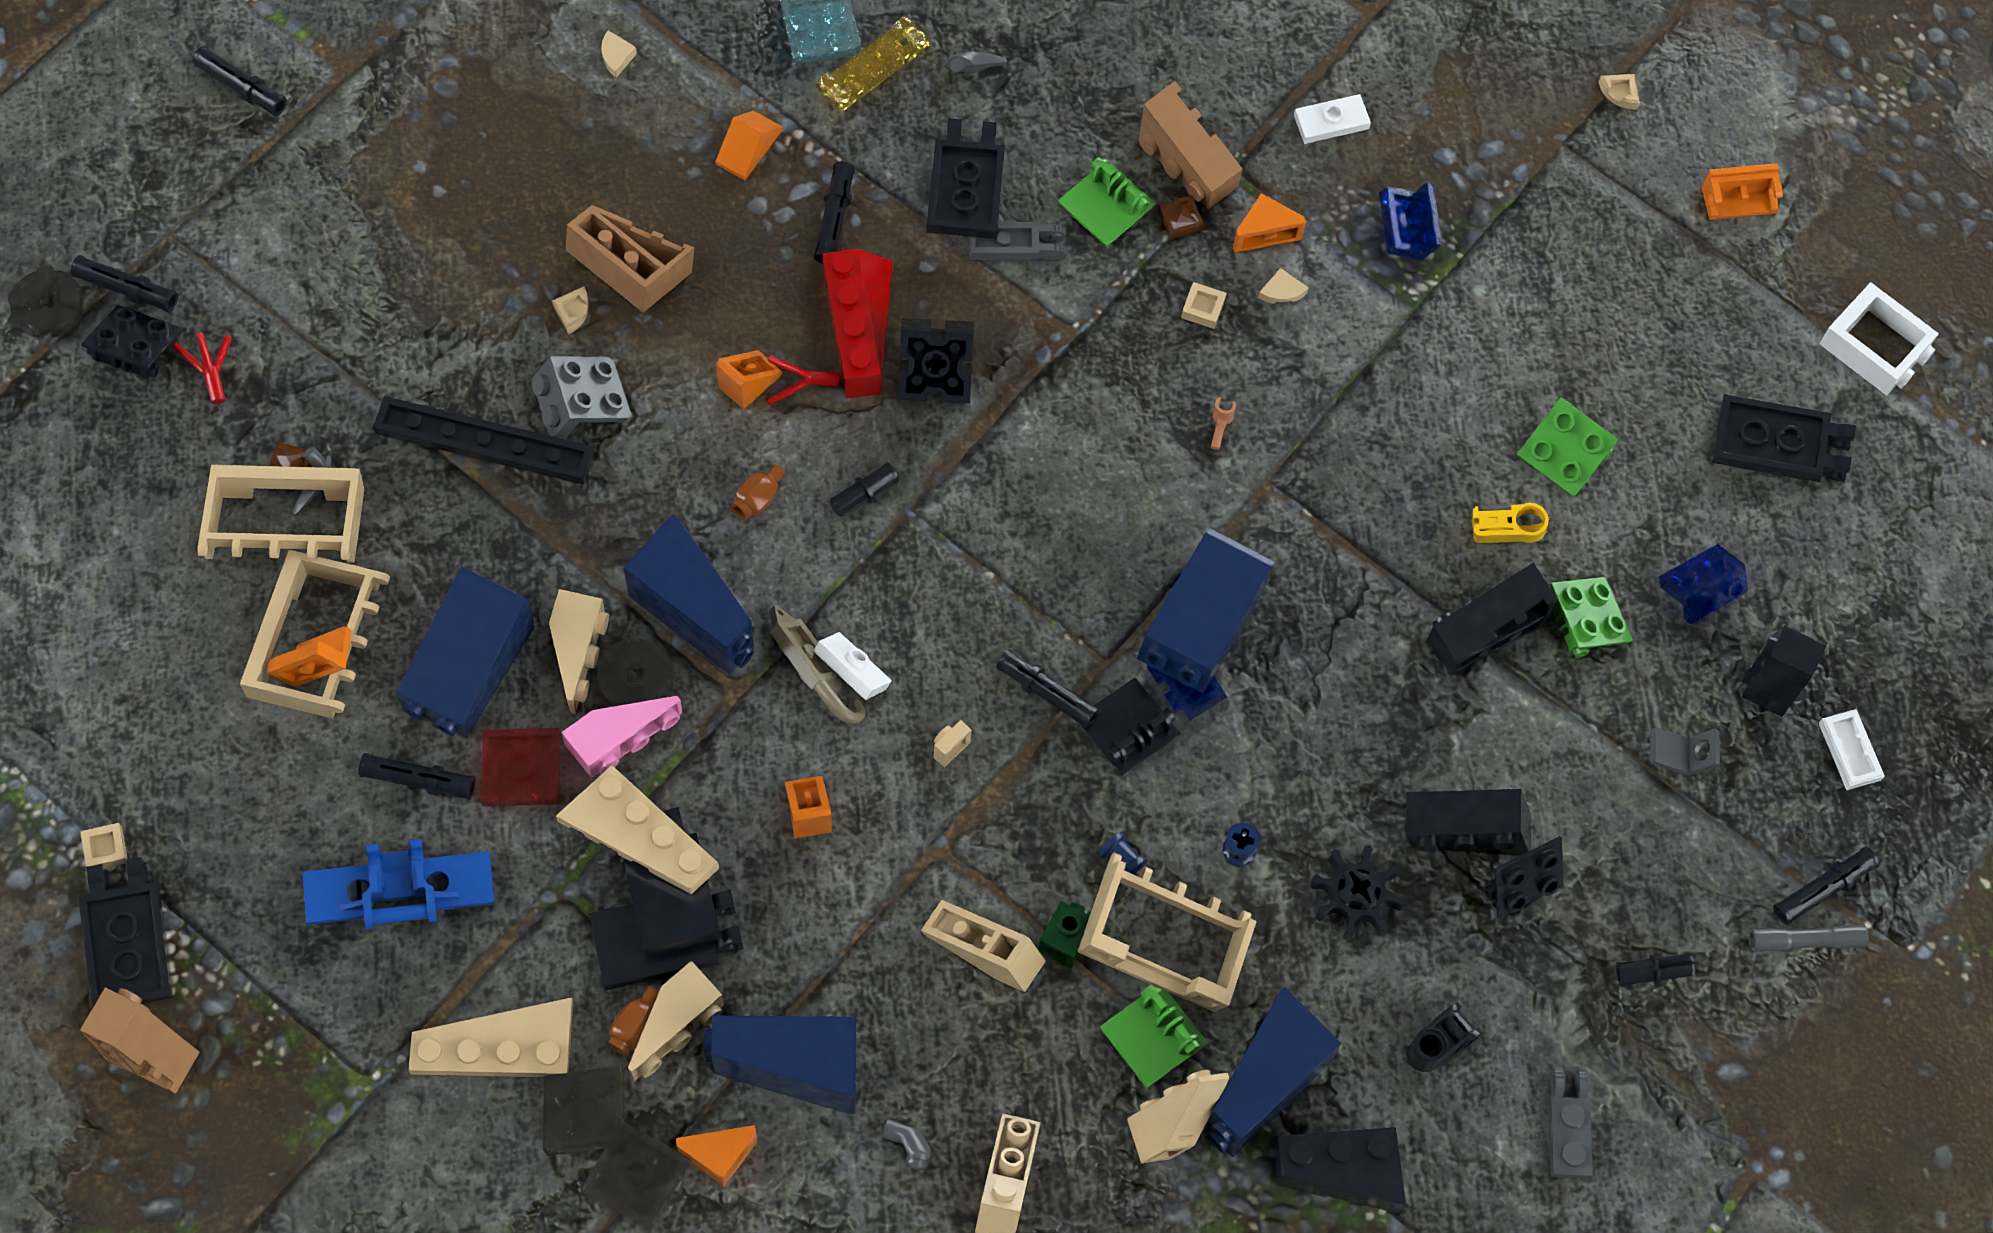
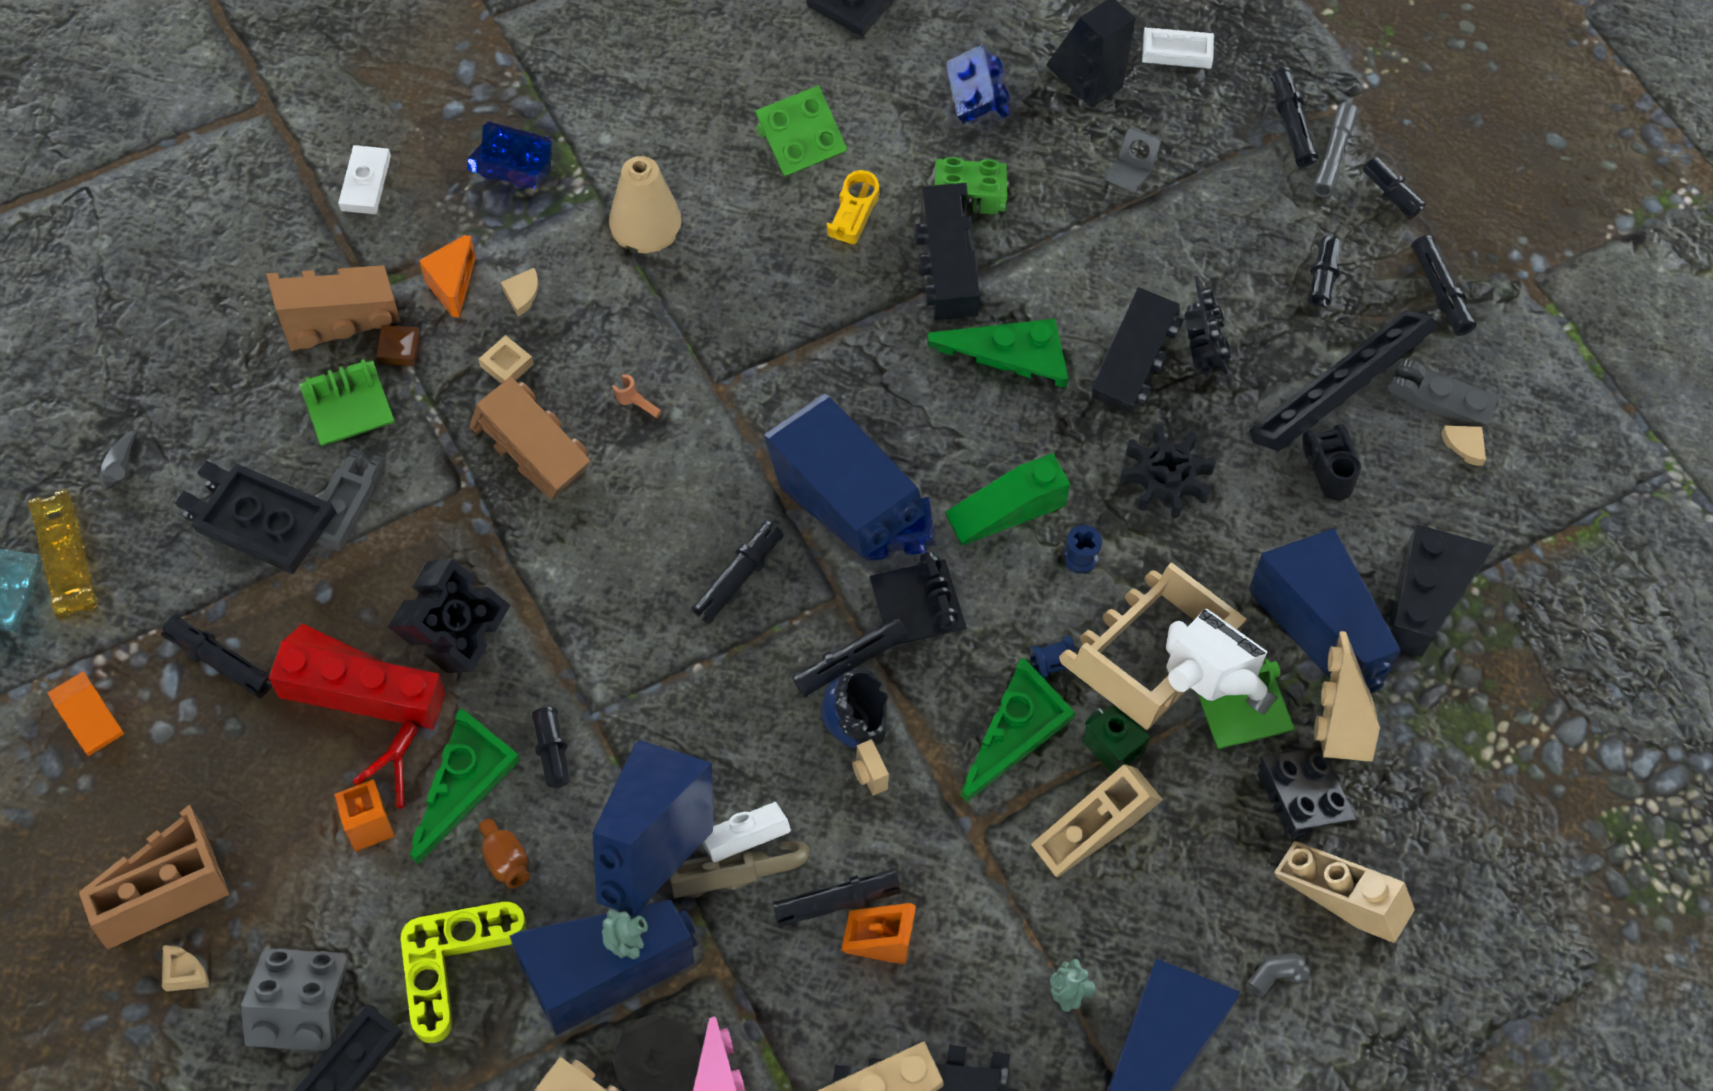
camera: 65 degrees left, 5 degrees down
none -> neon yellow beam [401,902,527,1043]
none -> green wing [410,708,520,865]
none -> medium nougat wedge [469,376,591,500]
none -> dark blue slope [593,740,713,916]
none -> sand green plant [602,909,648,959]
none -> tan cone [609,156,682,253]
none -> black pin [691,520,784,624]
none -> black pin [772,868,902,928]
none -> black hair [820,669,888,748]
none -> green wing [927,318,1069,387]
none -> green slope [945,453,1070,546]
none -> green wing [960,657,1075,802]
none -> sand green plant [1050,959,1095,1012]
none -> white torso [1166,608,1278,714]
none -> black plate [1249,310,1436,452]
none -> black hinge [1257,747,1356,840]
none -> black axle [1363,157,1426,220]
none -> black pin [1411,235,1477,336]
none -> tan tile [1441,426,1486,466]

